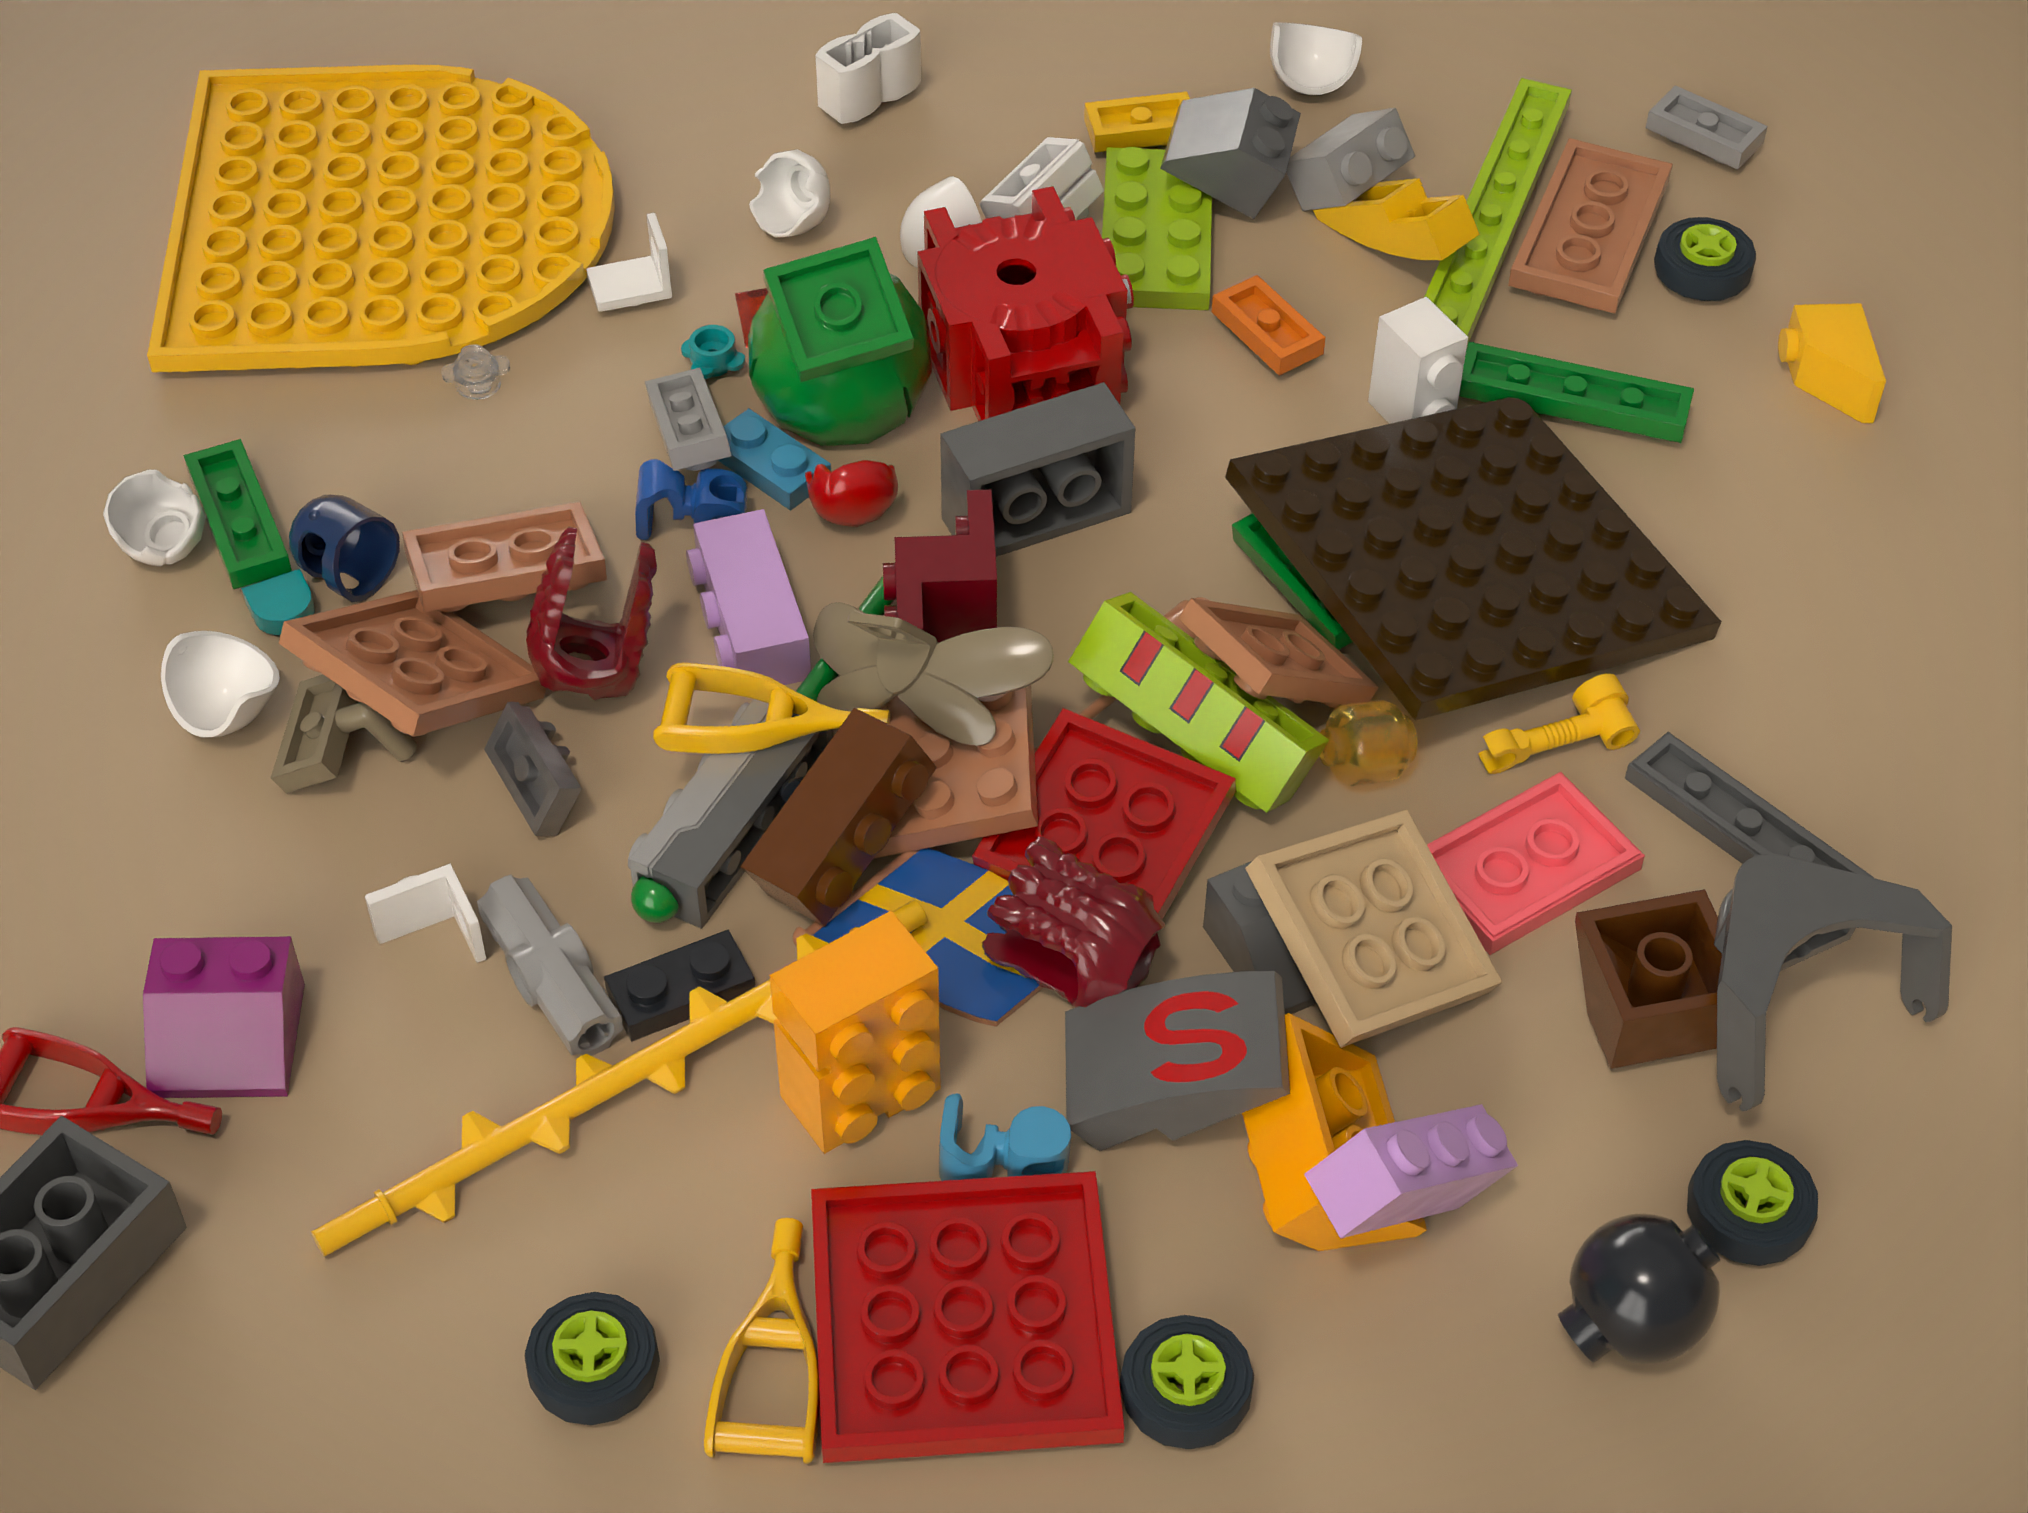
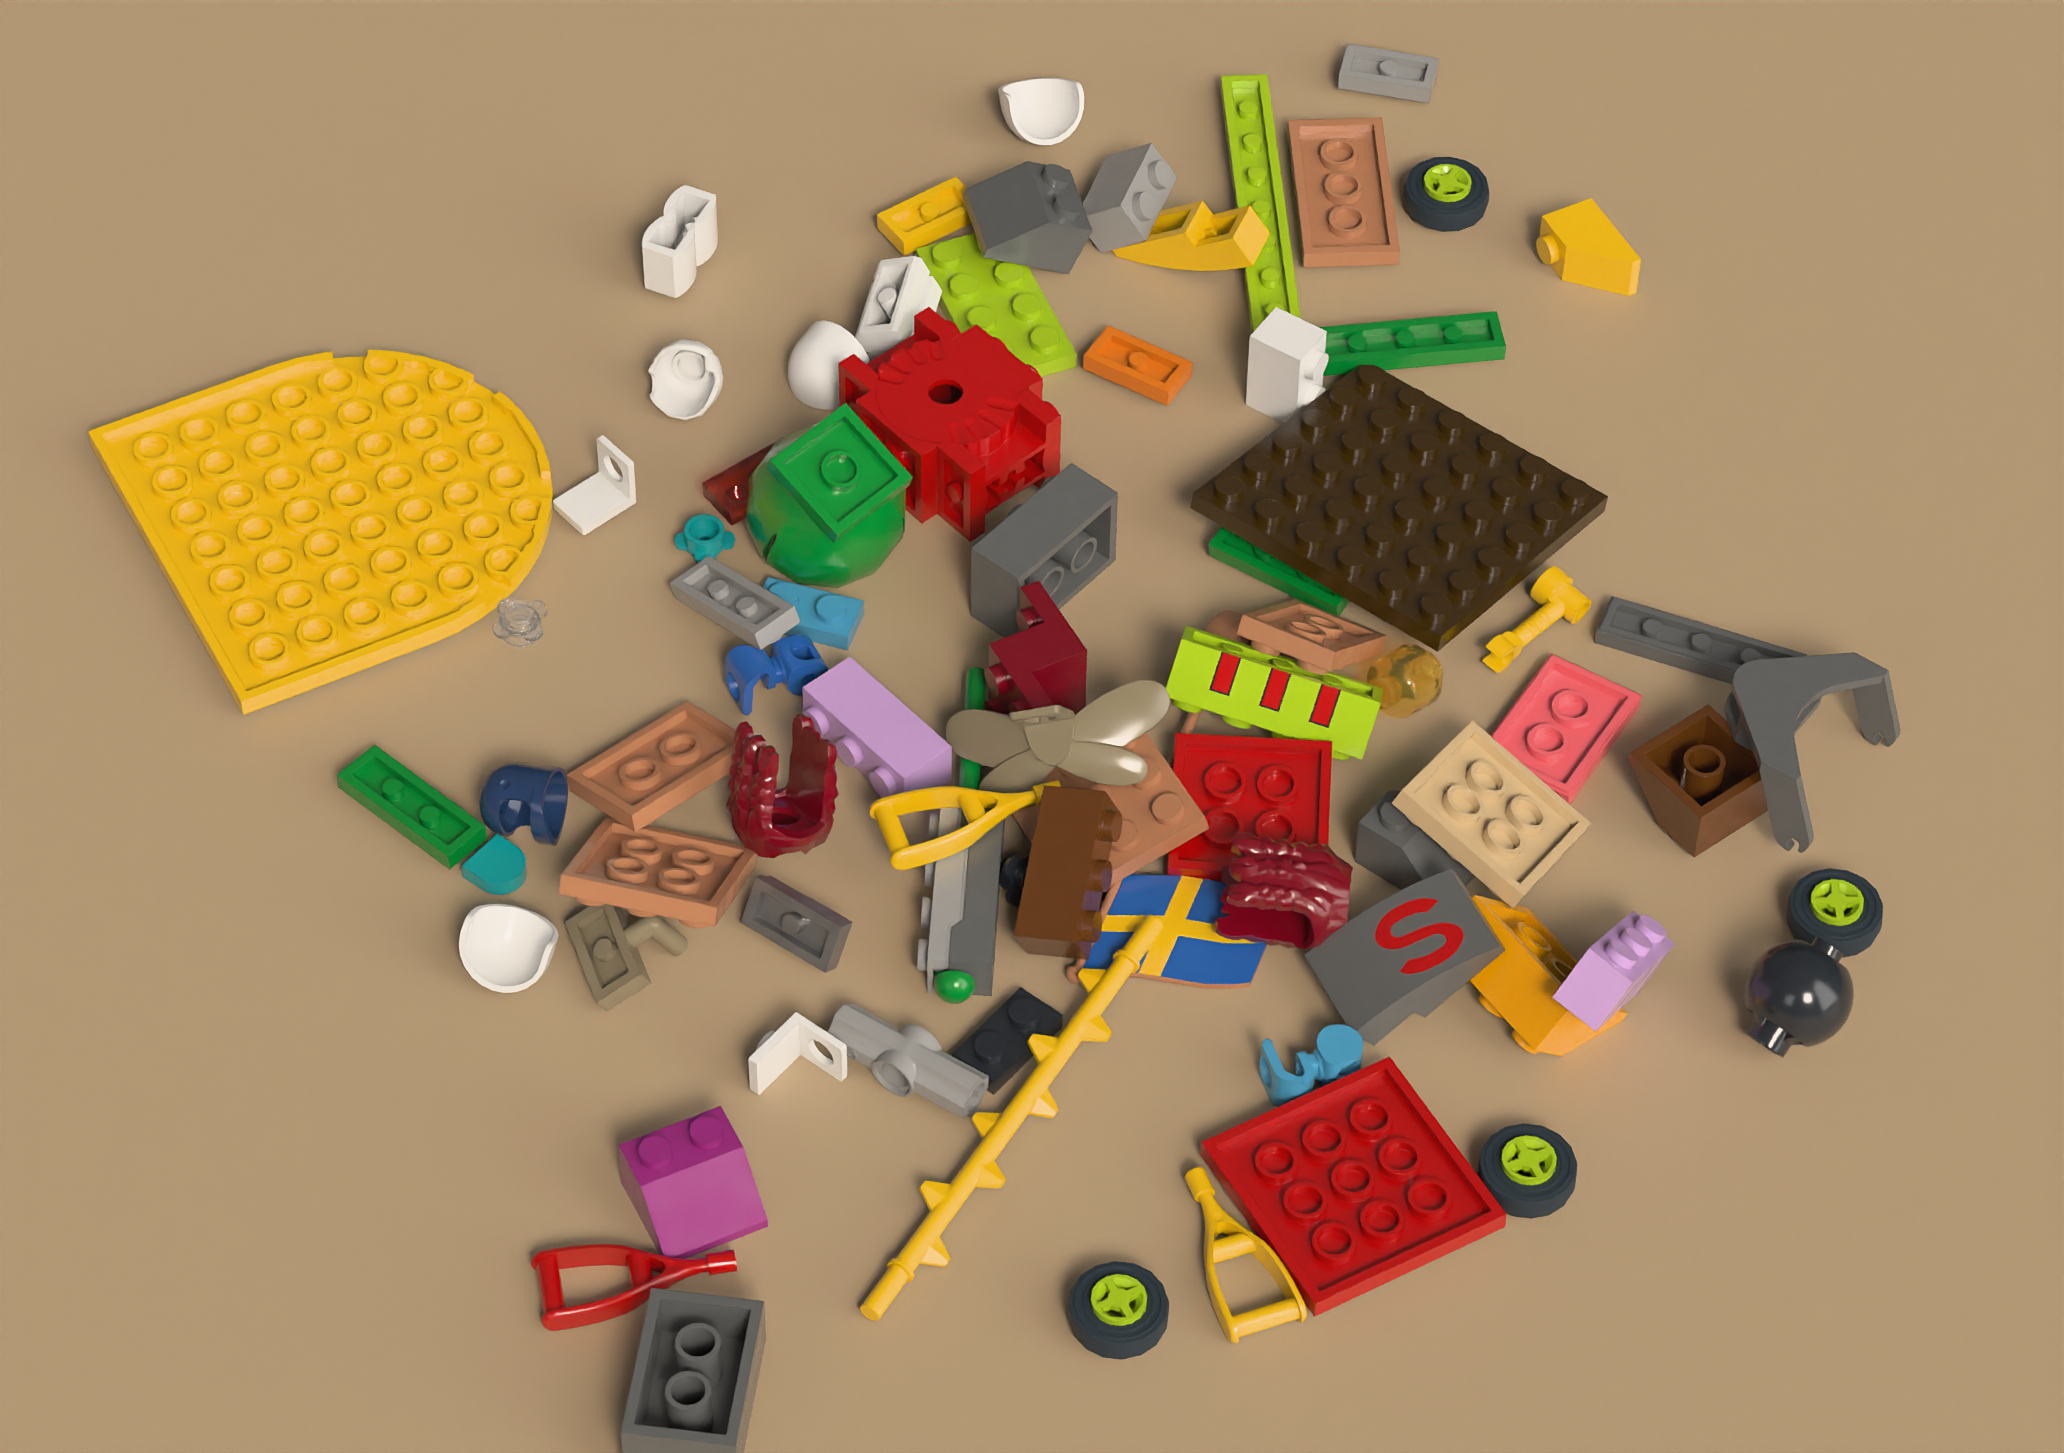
camera: 25 degrees left, 0 degrees up
white hair [103,470,206,567] -> none
light orange piece [769,910,941,1154] -> none
red hair [805,460,898,527] -> none

